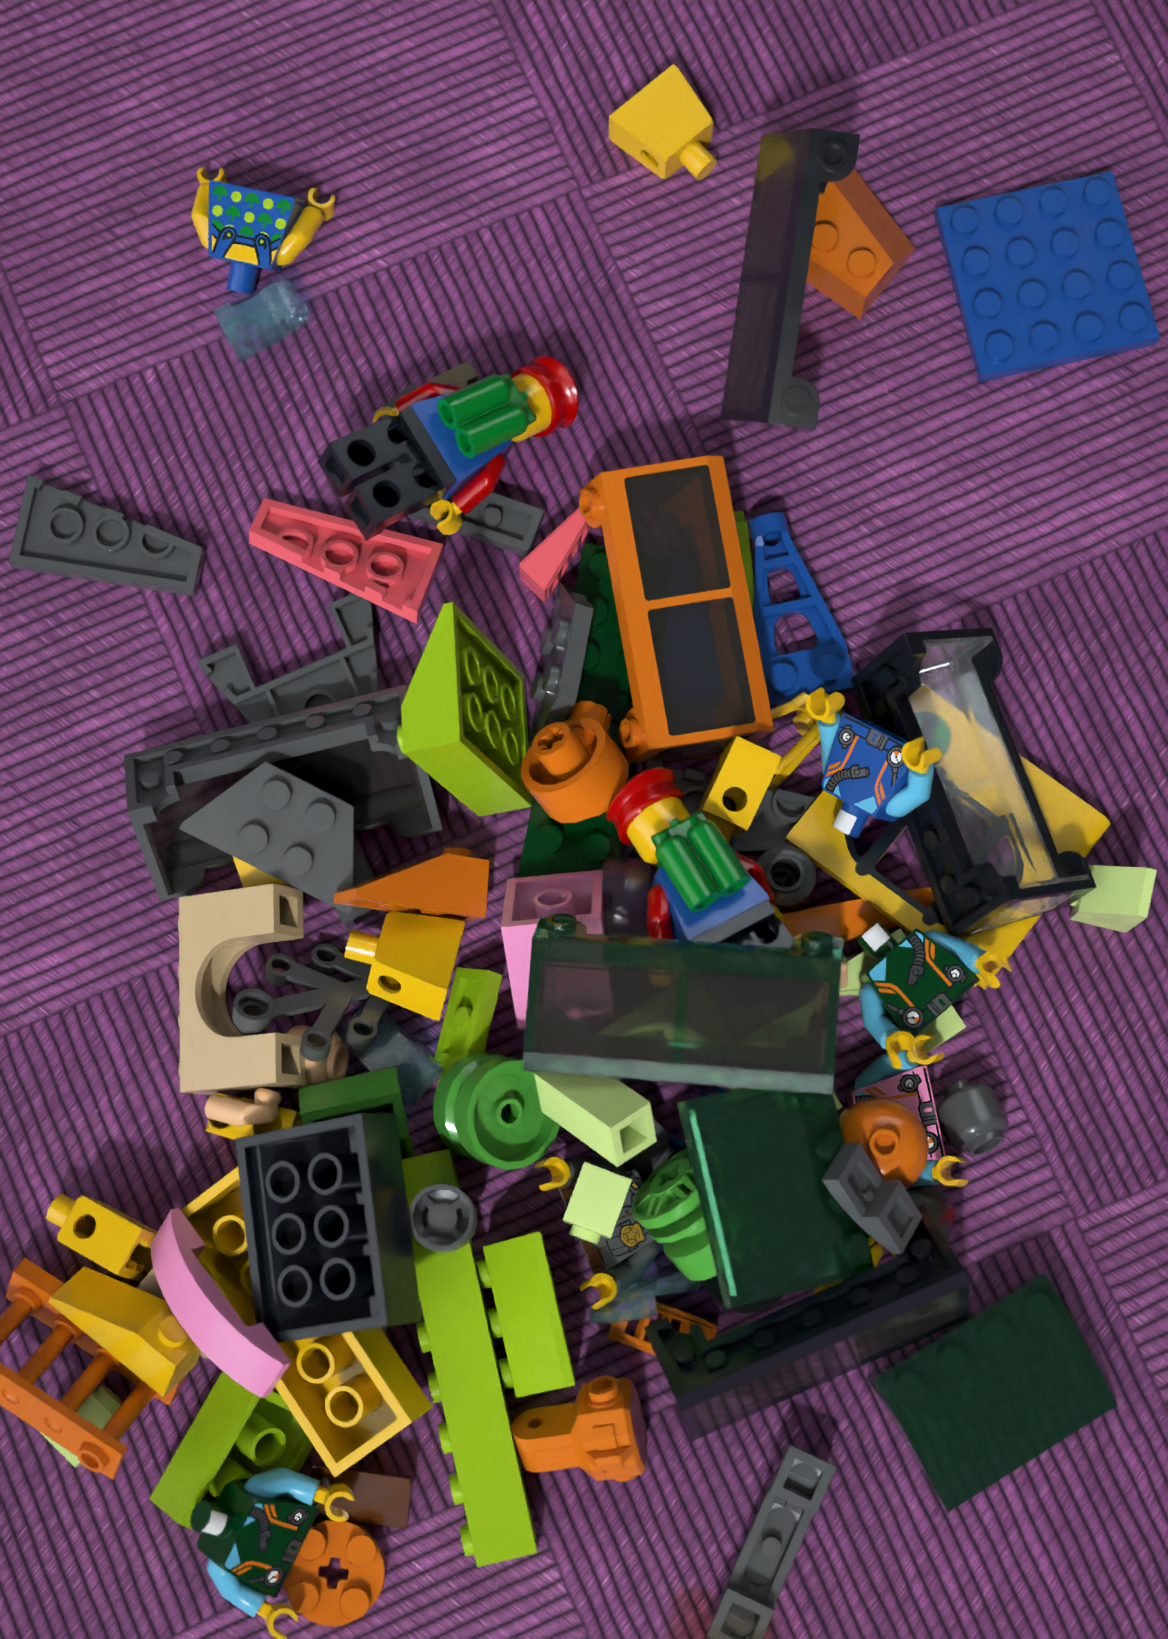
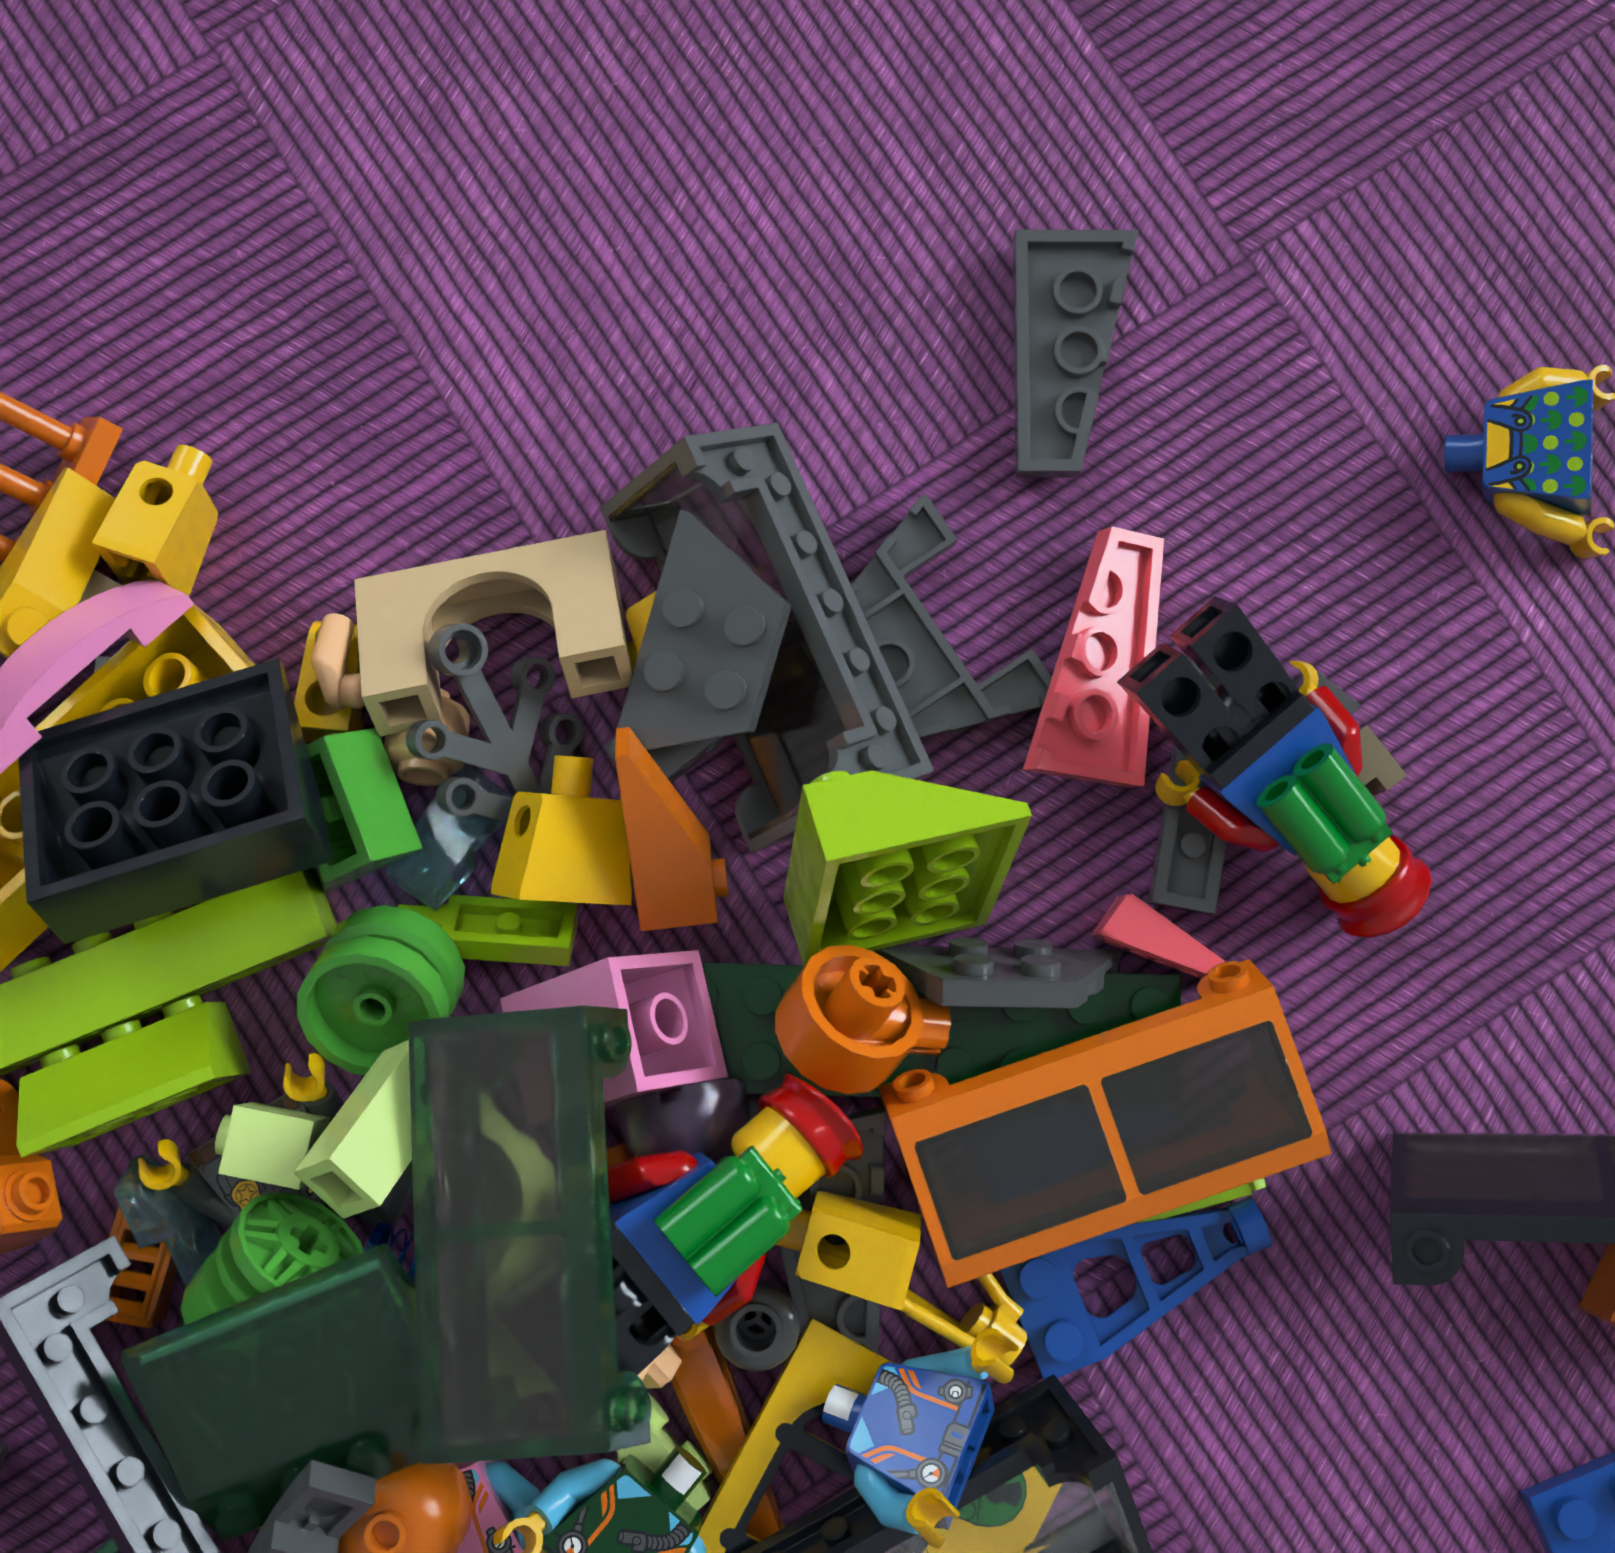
camera: 75 degrees right, 5 degrees up
clear light blue leg [213,280,310,362] -> none
flat silver wheel [408,1183,478,1253] -> none

